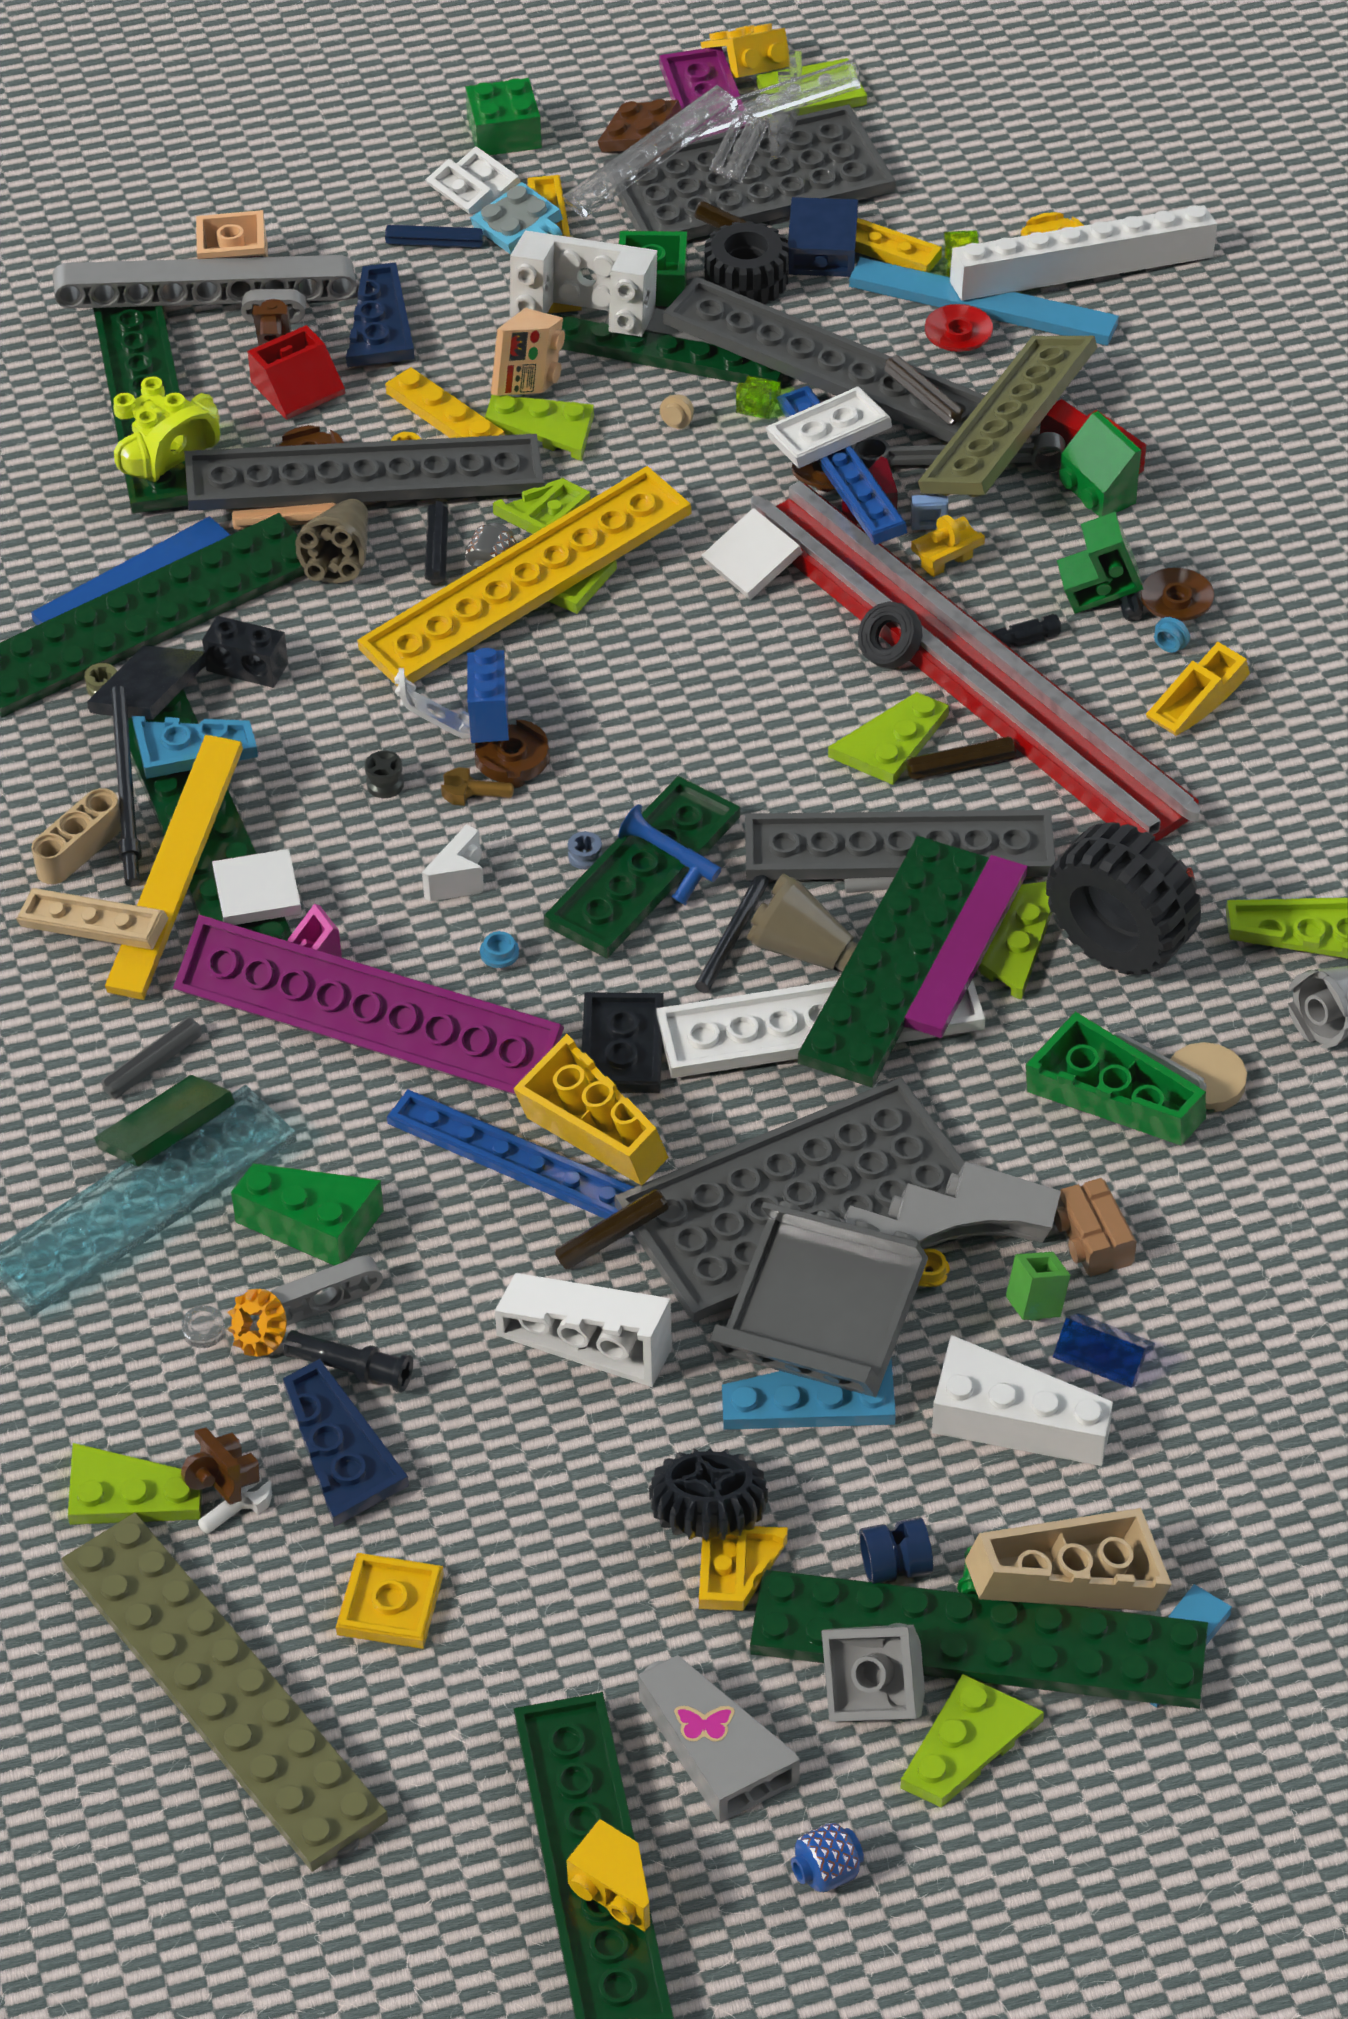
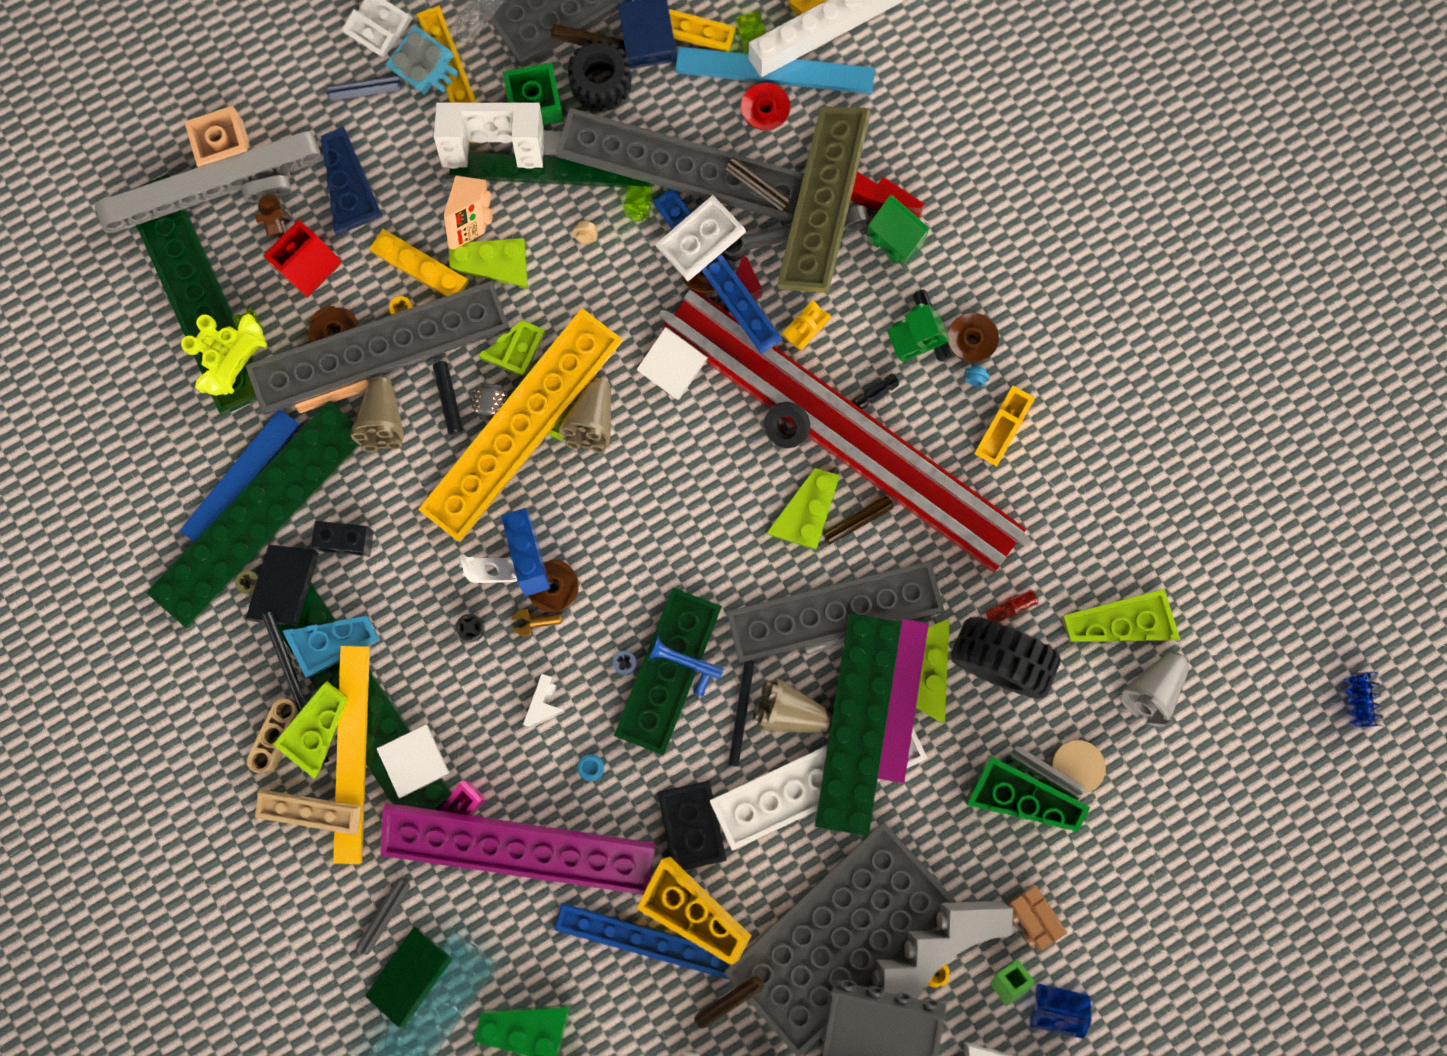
camera: 15 degrees left, 30 degrees up
light blue tile [911,494,948,530] -> none
none -> lime wing [273,681,348,779]
none -> dark tan cone [559,378,611,453]

